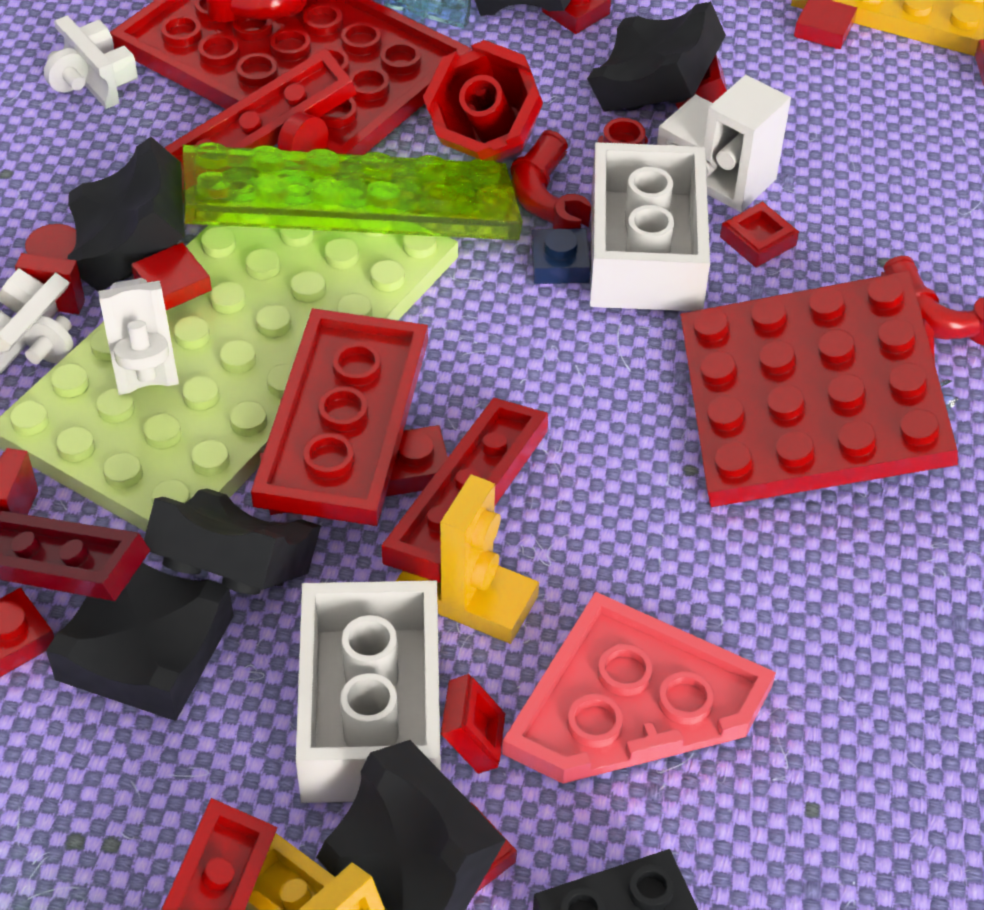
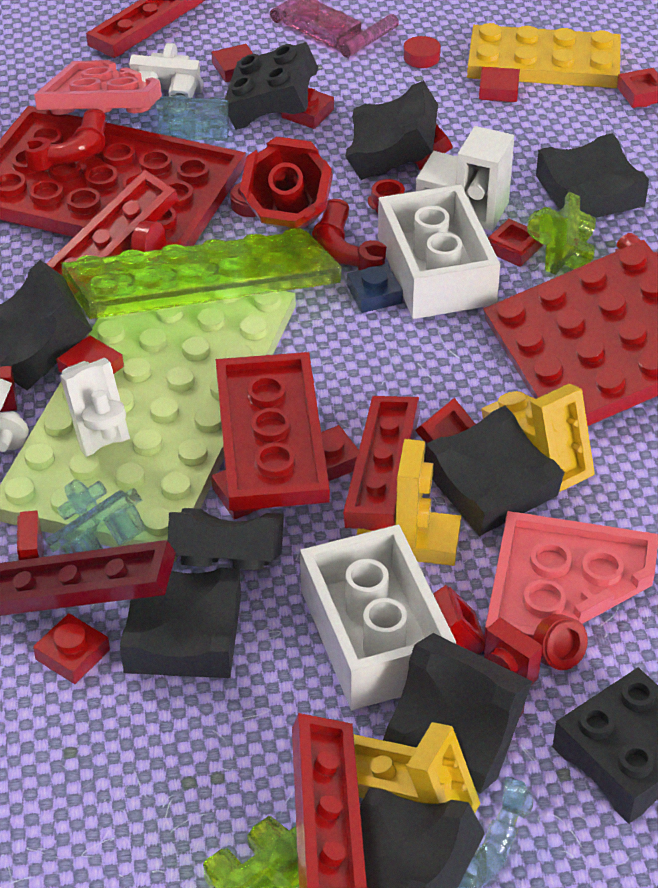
camera: 15 degrees left, 5 degrees down
none -> clear light blue hips [45,479,146,554]
none -> red plate [415,398,476,444]
none -> black brick [424,405,564,537]
none -> yellow bracket [481,384,595,492]
none -> red plate [484,617,543,685]
none -> clear neon green hips [527,192,596,275]
none -> red tile [533,614,588,670]
none -> black brick [536,133,649,223]

